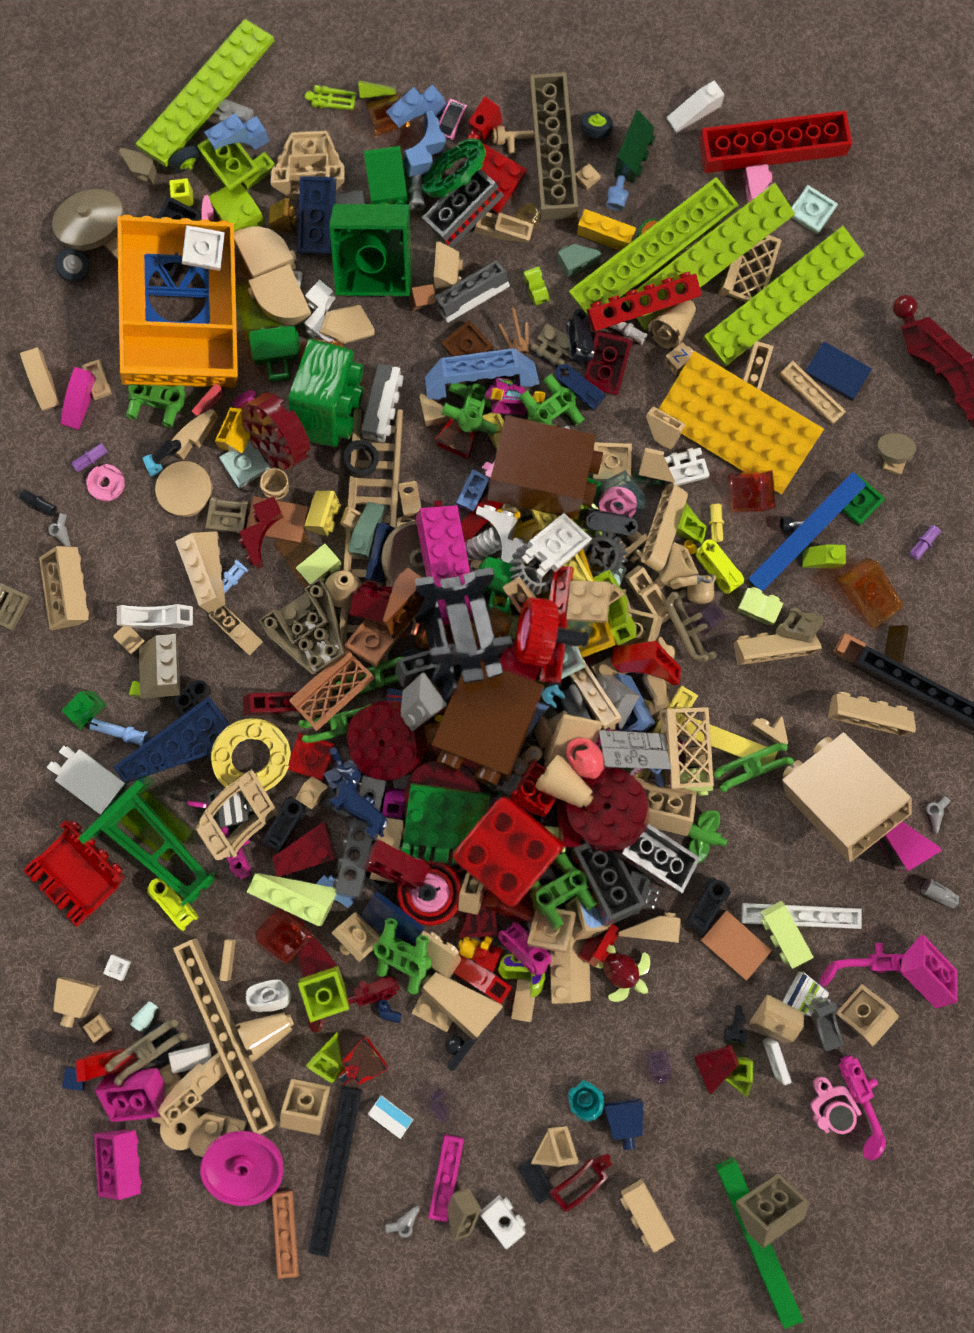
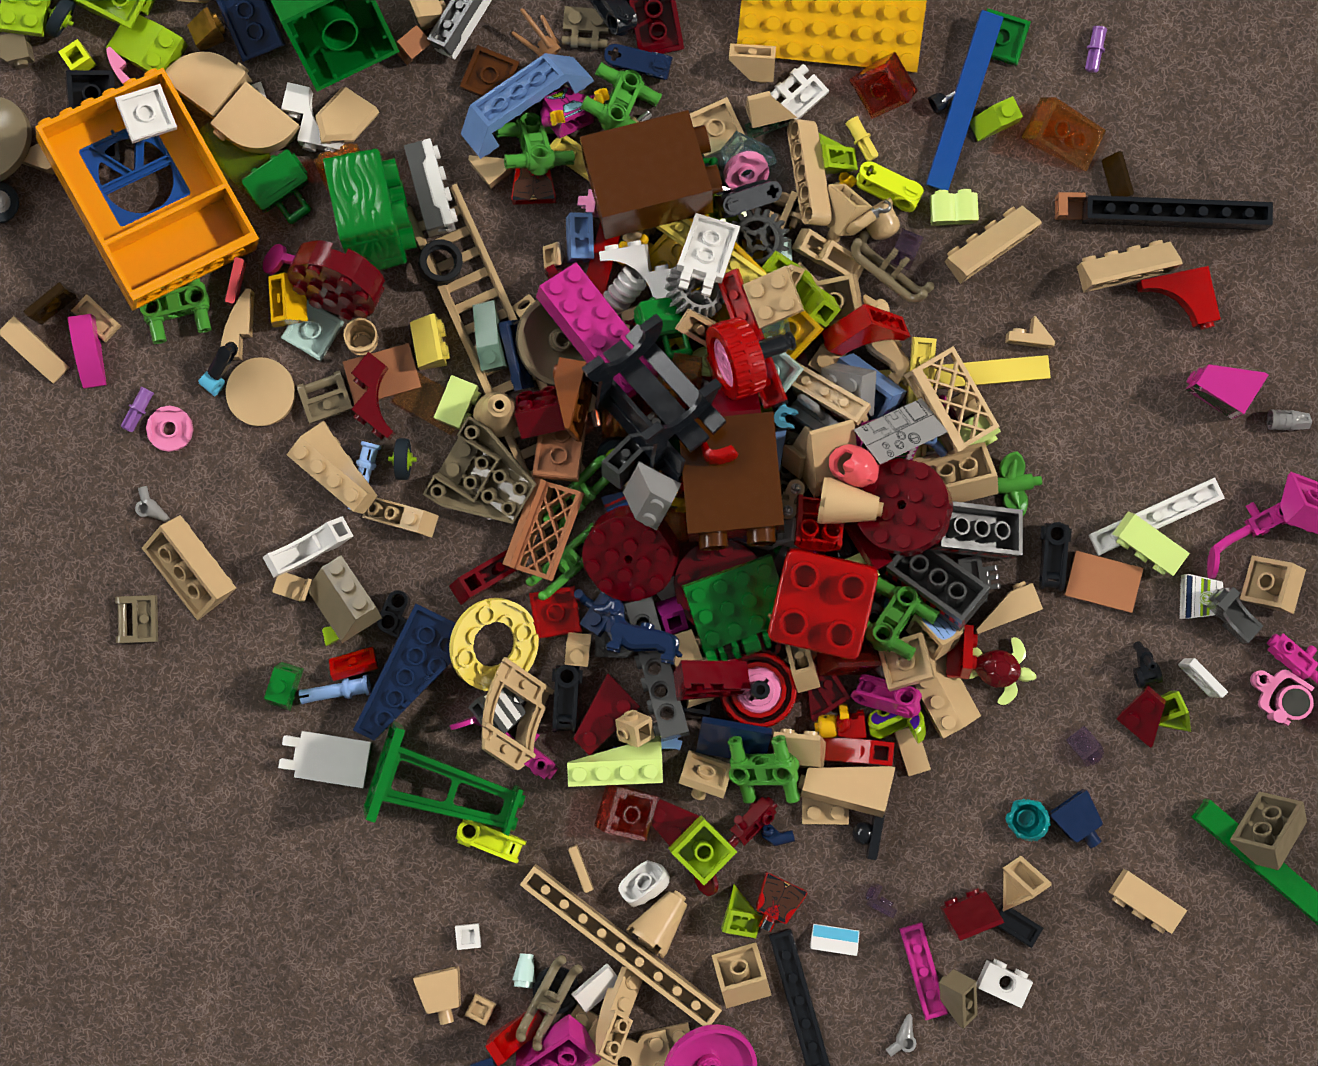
camera: 30 degrees left, 5 degrees up
black axle [20,490,57,516] -> none
red hinge [23,820,125,927] -> none
clear neon green piece [120,791,193,861] -> none
tan tile [340,506,362,531] -> none
tan bracket [398,481,421,517] -> none
dark red sword [550,1153,612,1212] -> none
bright green piece [714,743,794,792] -> none
tan slope [749,994,804,1043] -> none
dark tan plate [776,608,823,643] -> none
tan brick [782,732,912,863] -> none
light grey animal [926,796,951,834] -> none
none -> dark brown tile [23,282,76,325]
none -> red plate [329,647,378,681]
none -> black wheel [388,438,417,480]
none -> tan slope [543,242,564,269]
none -> tan brick [615,710,655,748]
none -> red hair [701,442,738,465]
none -> dark red slope [940,887,1004,941]
none -> red arch [1136,266,1221,330]

